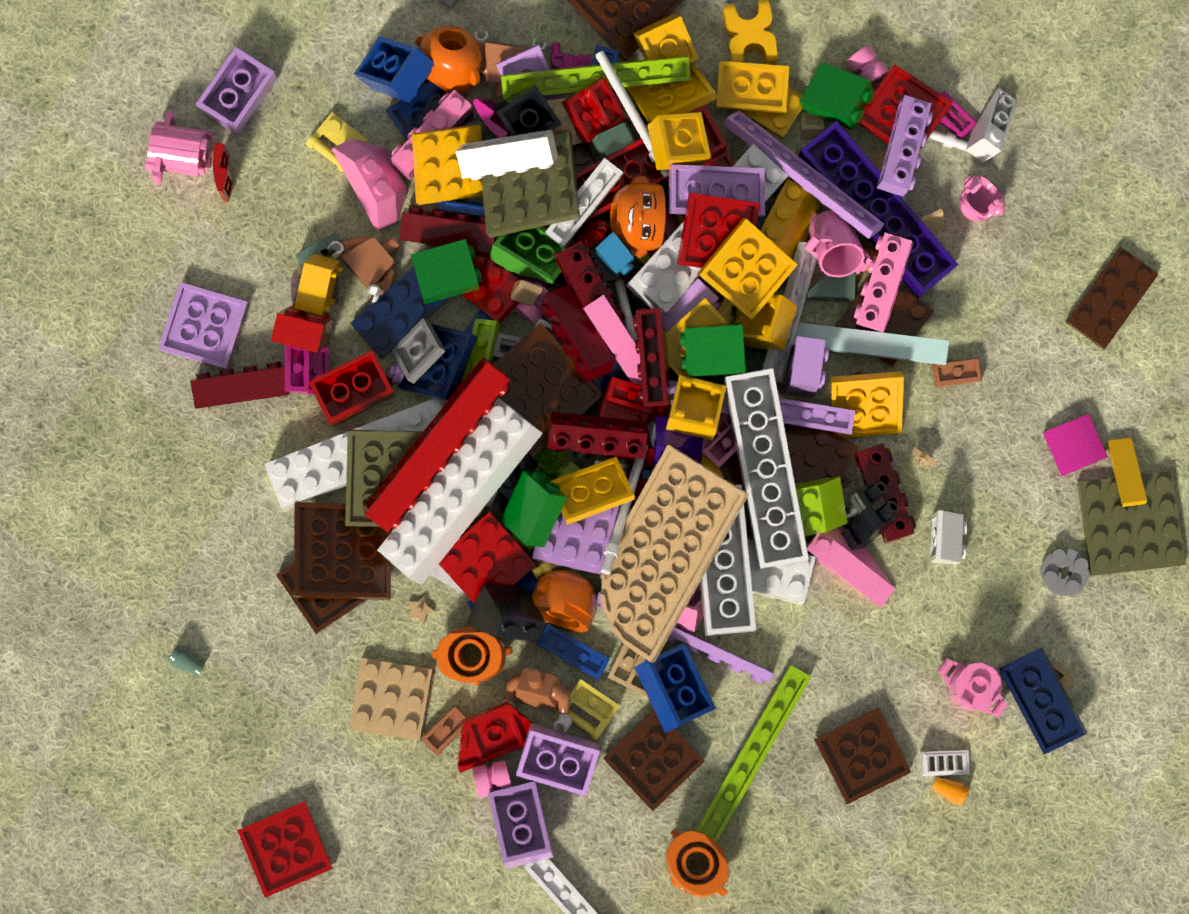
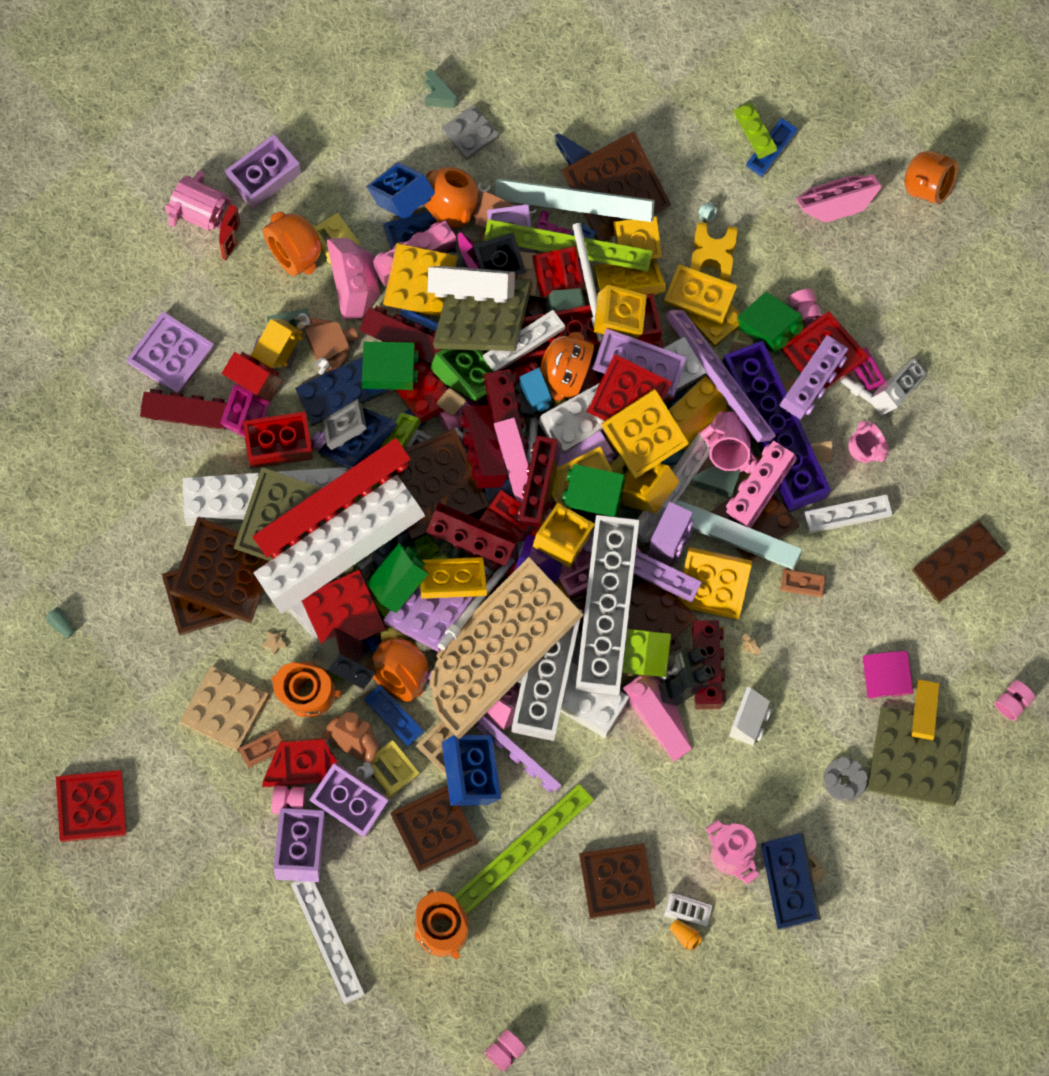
camera: 20 degrees right, 10 degrees down
none -> orange piece [262,212,322,276]
none -> light aqua tile [495,178,654,222]
none -> white plate [804,494,892,534]

